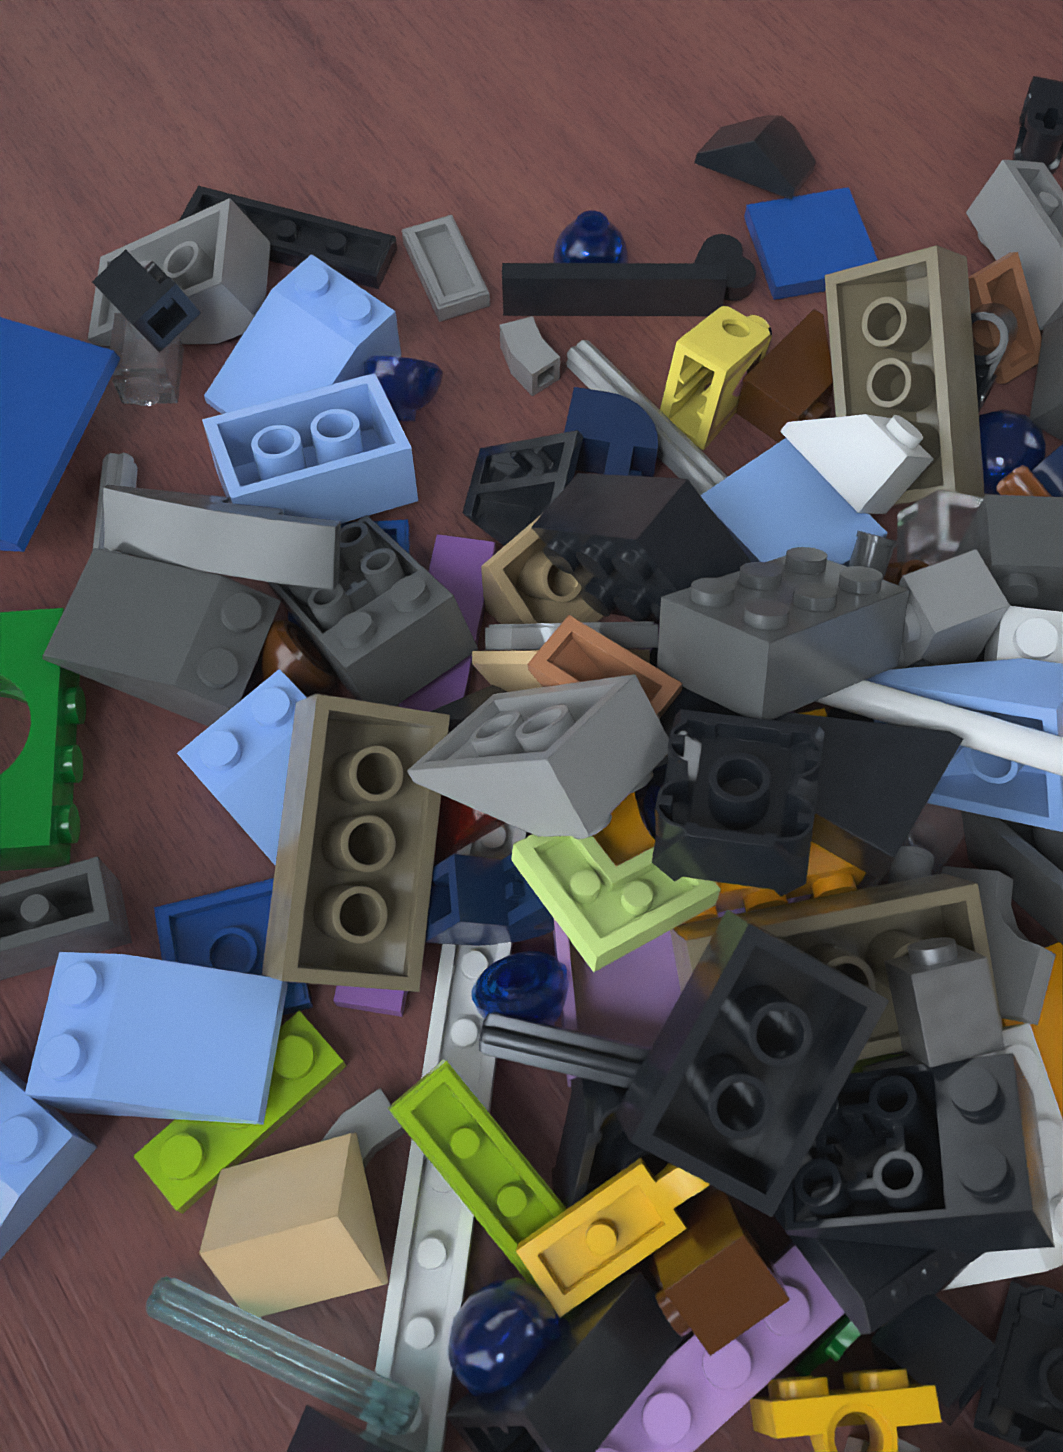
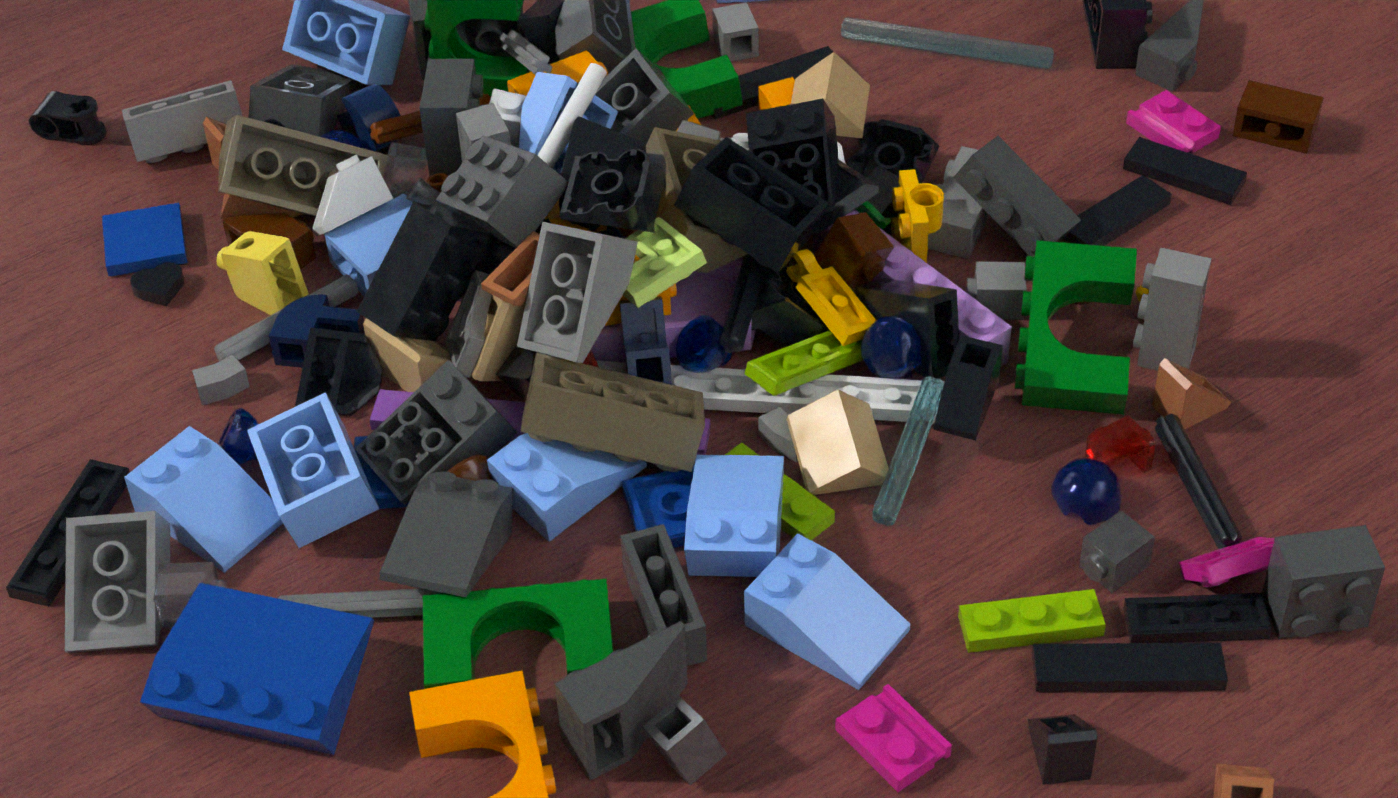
camera: 90 degrees left, 20 degrees down
black brick [92,250,201,353] -> none
slope [103,485,341,590] -> none
light grey tile [402,215,490,322] -> none
black tile [502,263,727,316] -> none
clear blue brick [553,210,628,263] -> none
black slope [694,115,816,199] -> none
flat silver brick [885,938,1005,1068] -> none

